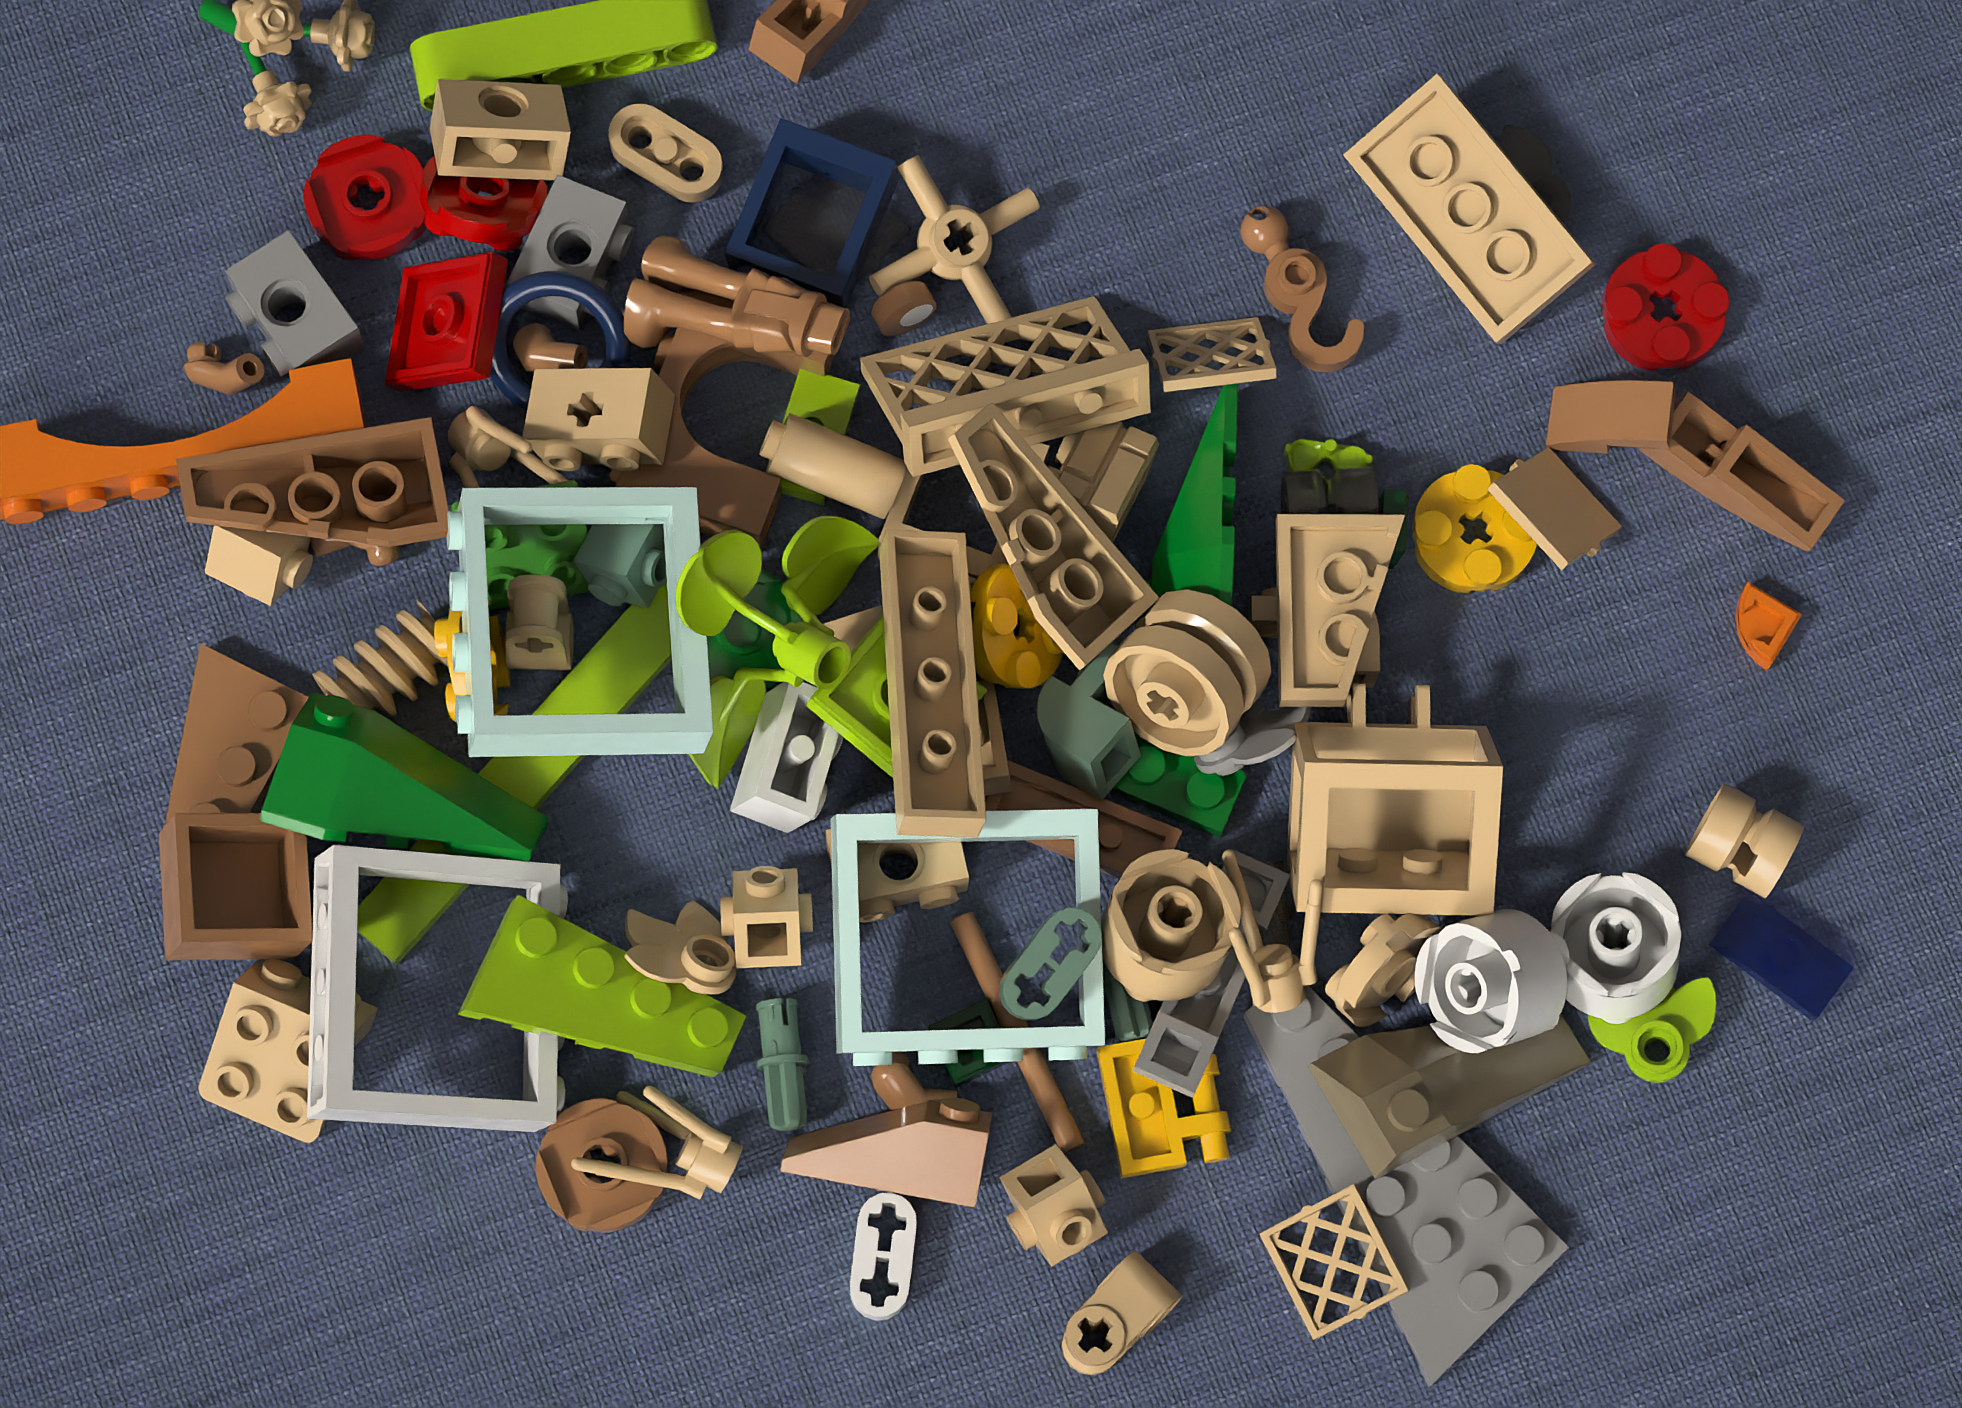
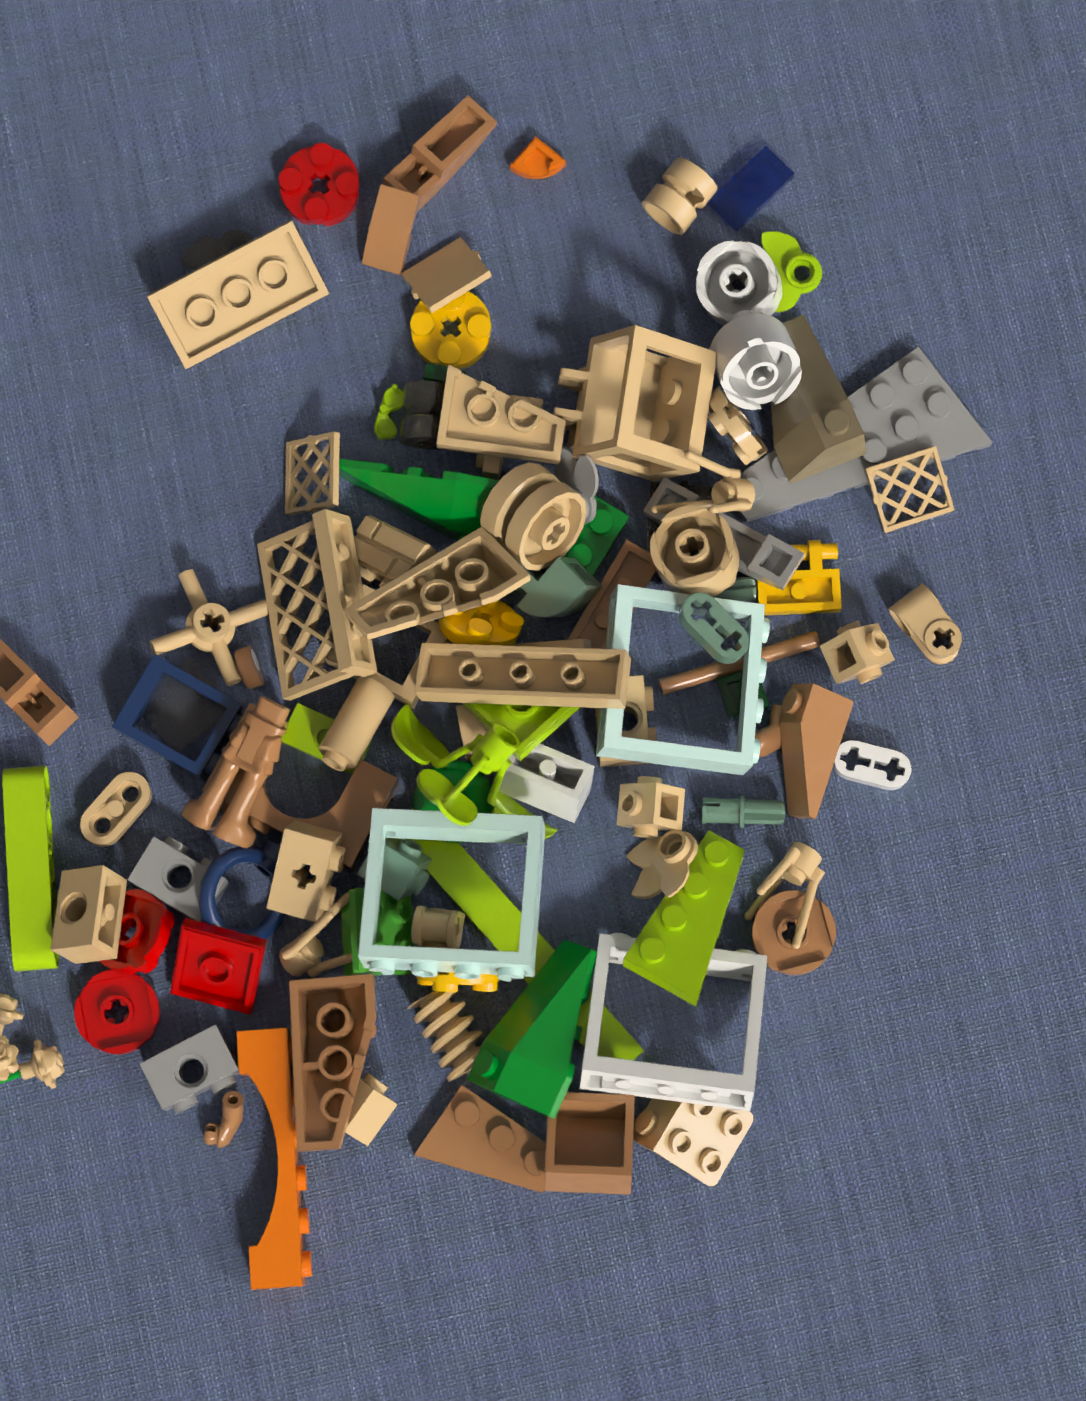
camera: 75 degrees left, 5 degrees up
medium nougat arm [513,323,587,371] -> none
medium nougat piece [1240,205,1364,373] -> none

